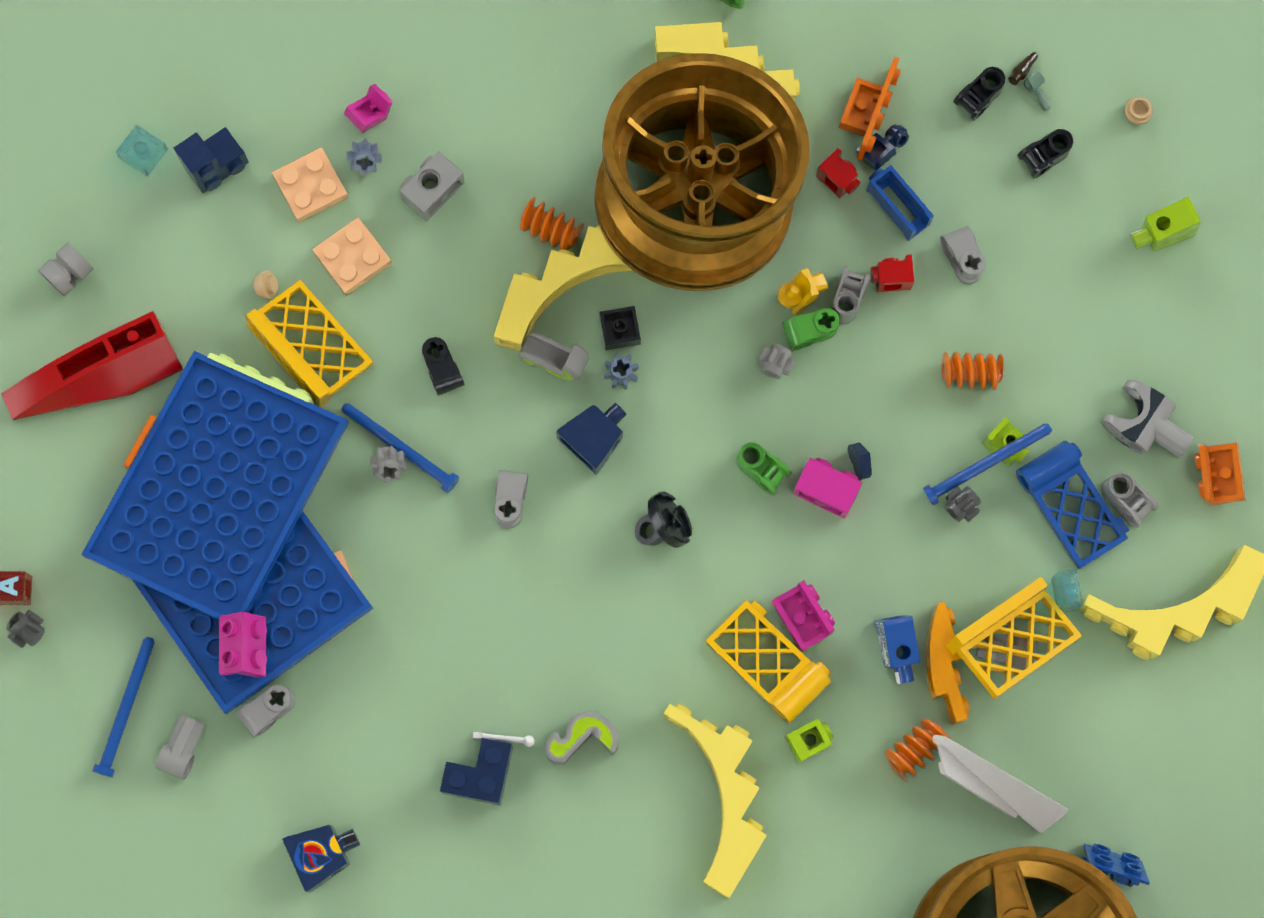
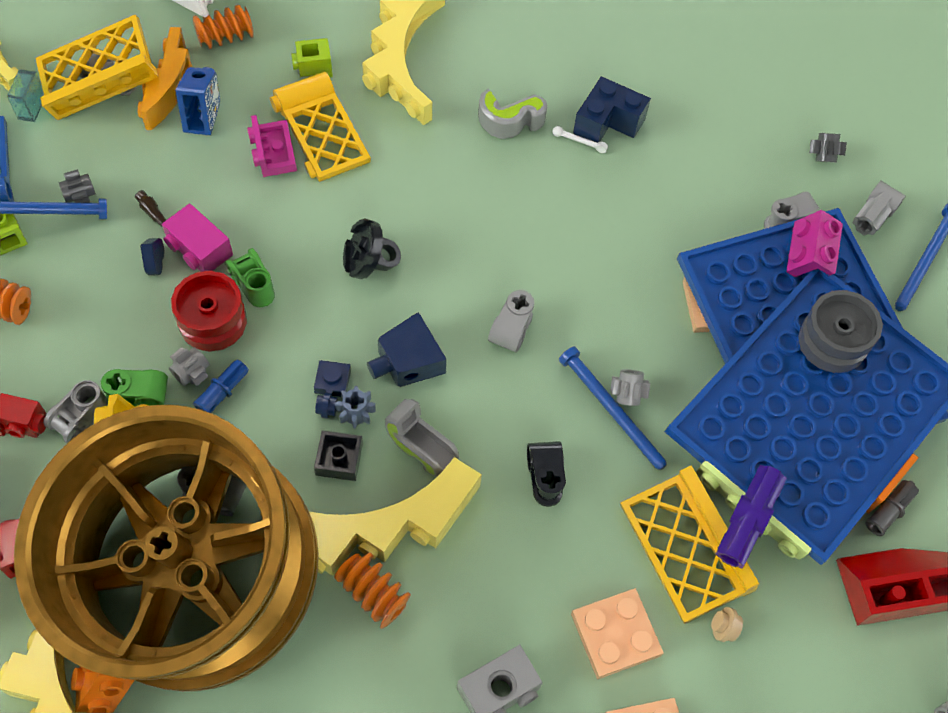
camera: 165 degrees left, 15 degrees down
dark blue torso [282,825,360,893] -> none
none -> dark brown piece [135,190,166,227]
none -> red wheel [171,270,247,352]
none -> blue axle [193,360,249,413]
none -> dark blue plate [314,360,351,419]
none -> dark purple piece [715,465,787,569]
none -> dark grey wheel [798,290,883,373]
none -> dark grey gear [809,133,847,162]
none -> dark grey axle [865,480,919,536]

